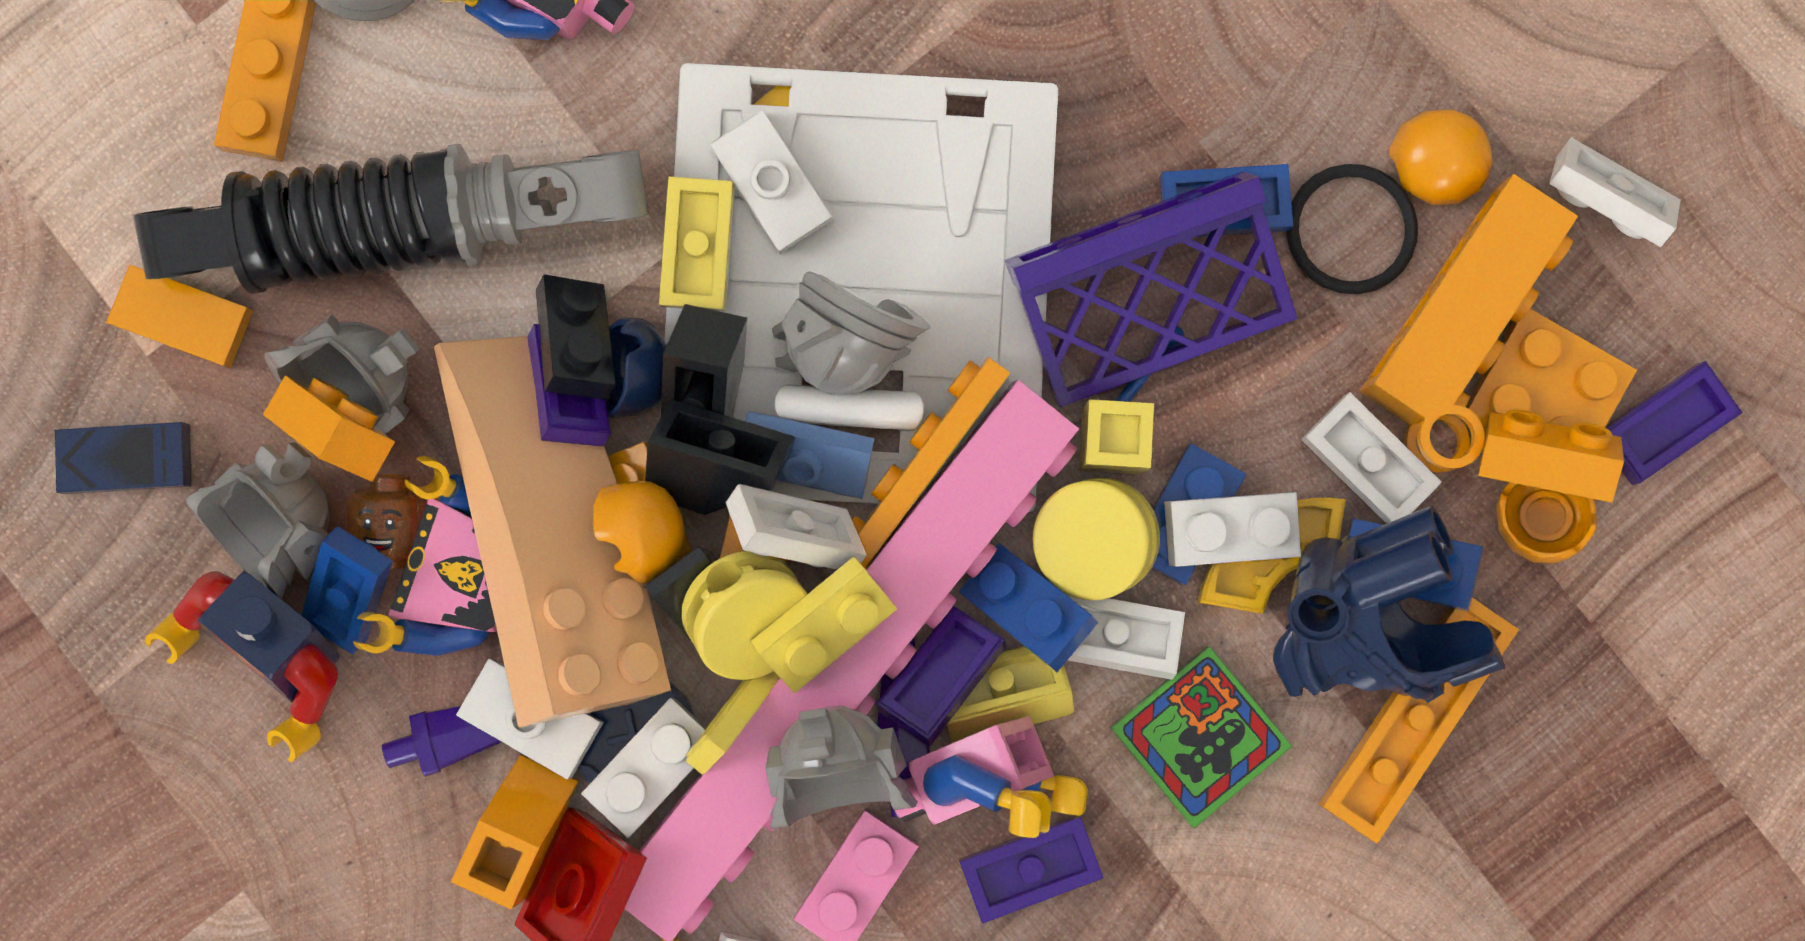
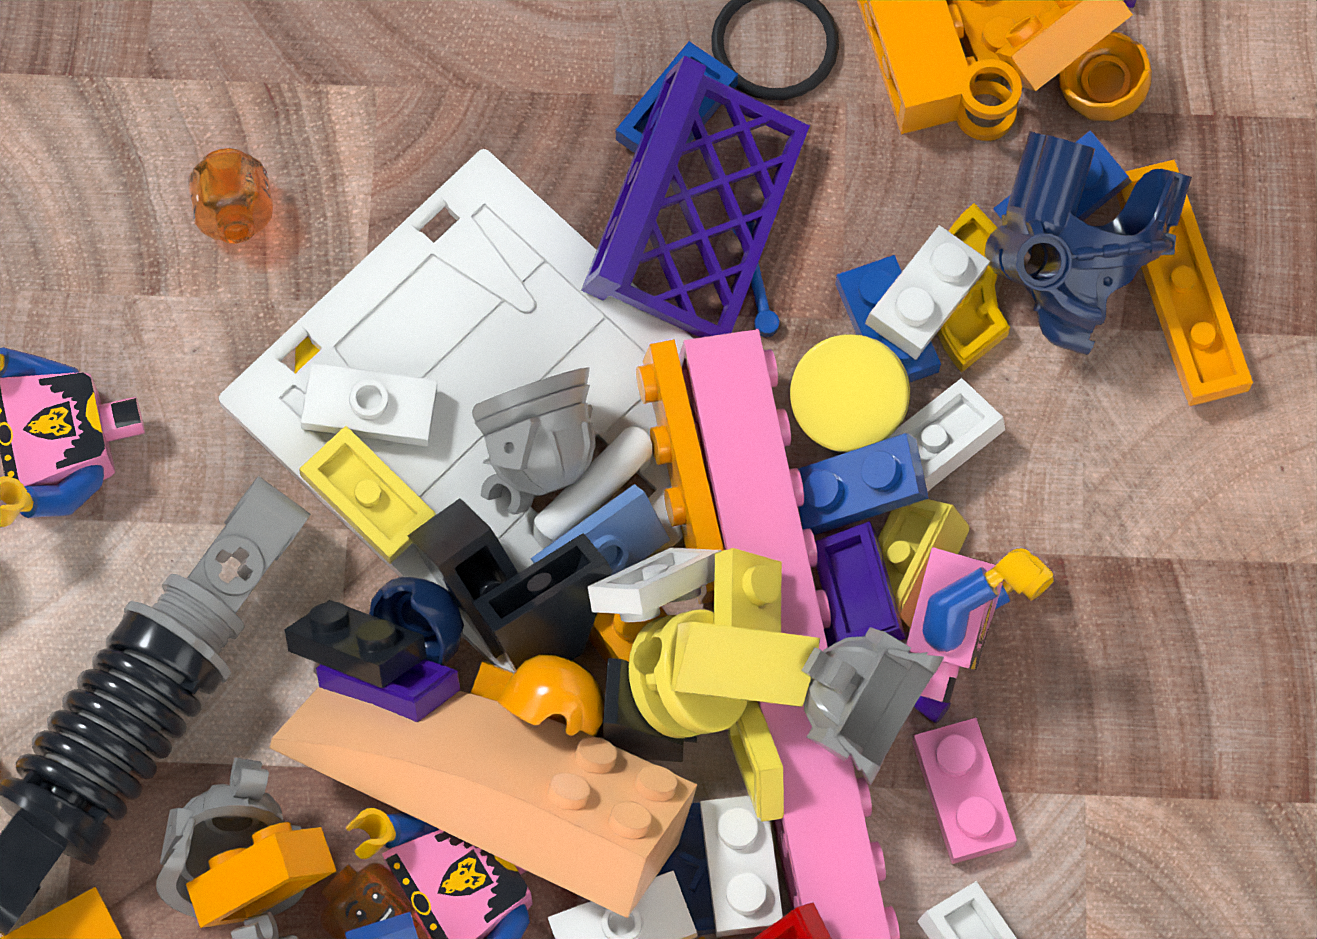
camera: 50 degrees left, 15 degrees down
dark purple plate [959,815,1104,924] -> none
light yellow panel [1079,399,1154,474] -> none
tile [1109,646,1292,828] -> none
white plate [1301,392,1442,524] -> none
none -> light yellow slope [671,622,820,707]

